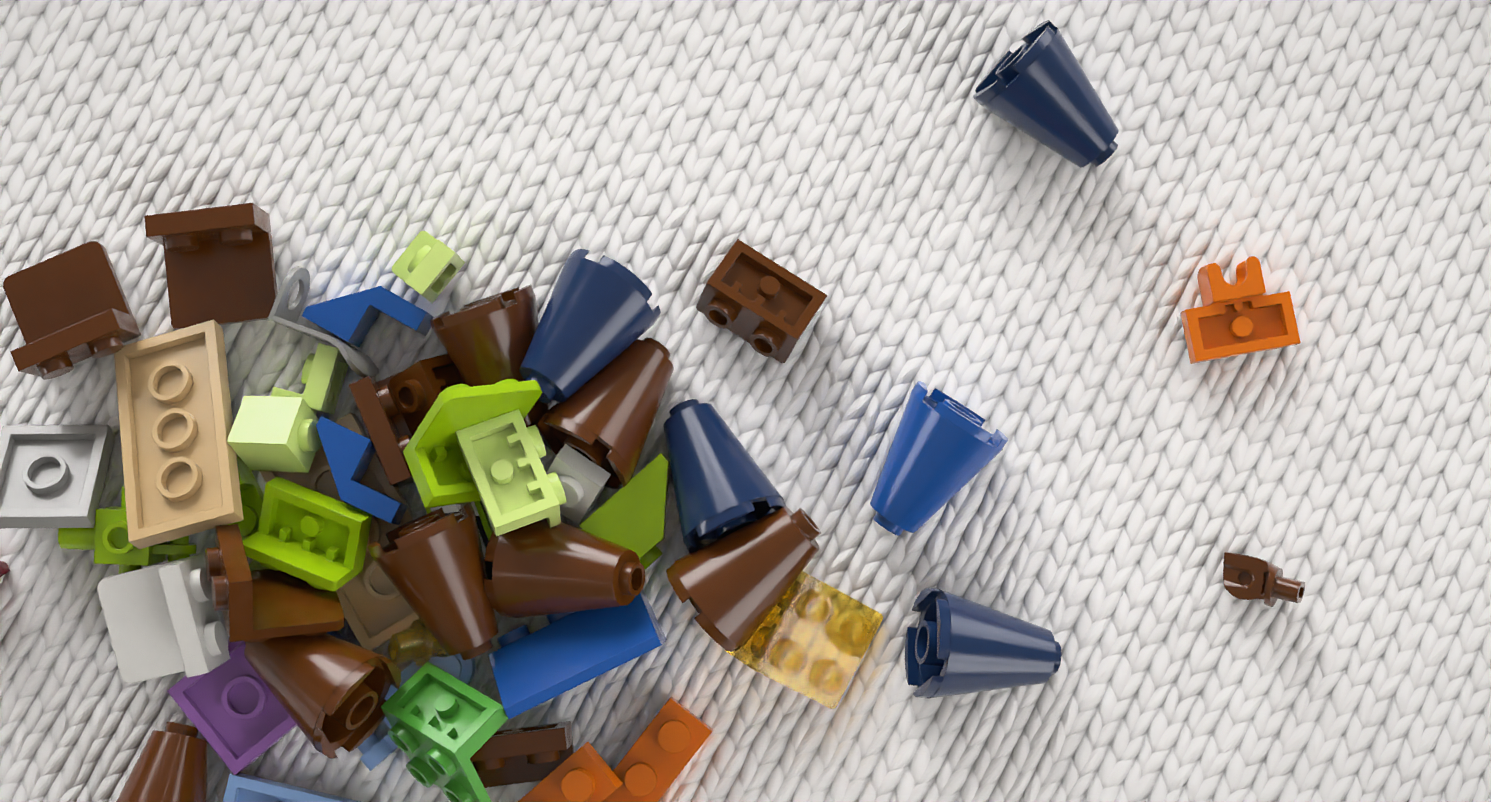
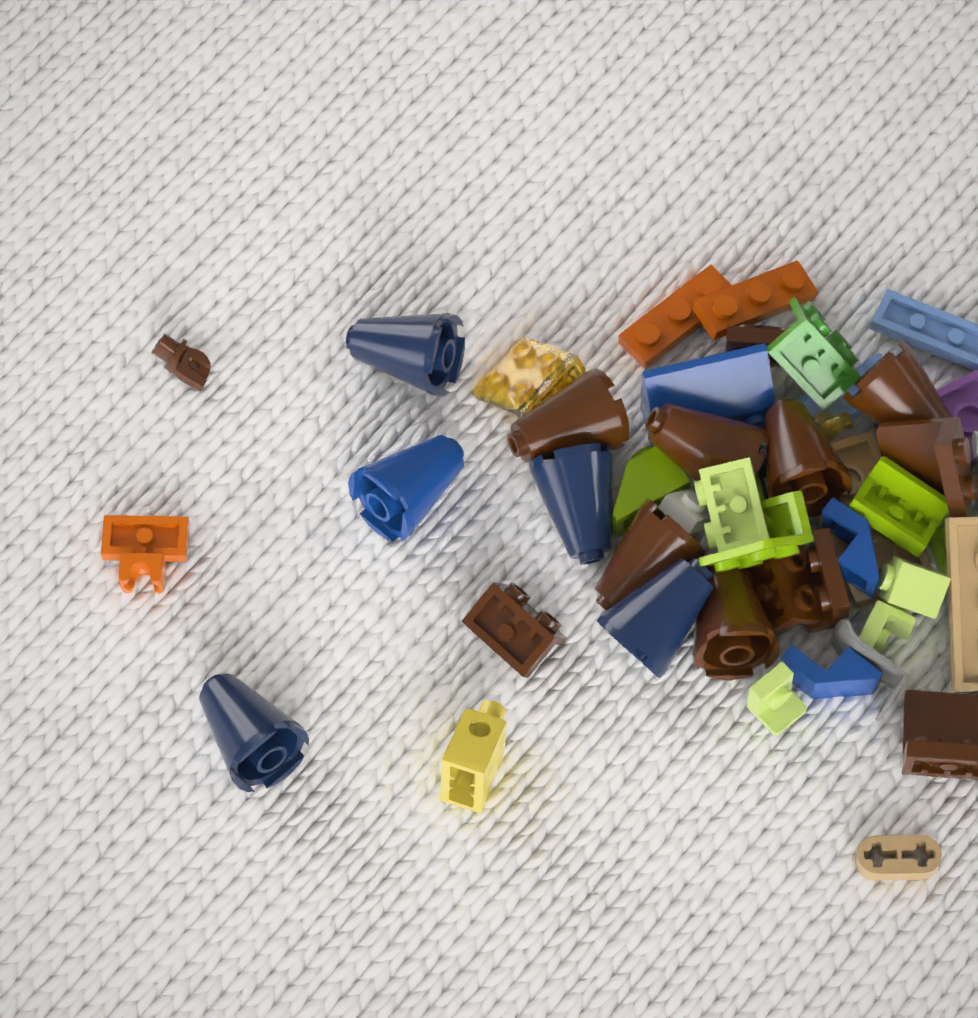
camera: 165 degrees left, 20 degrees down
none -> light yellow torso [440,700,507,813]
none -> tan beam [855,835,942,881]

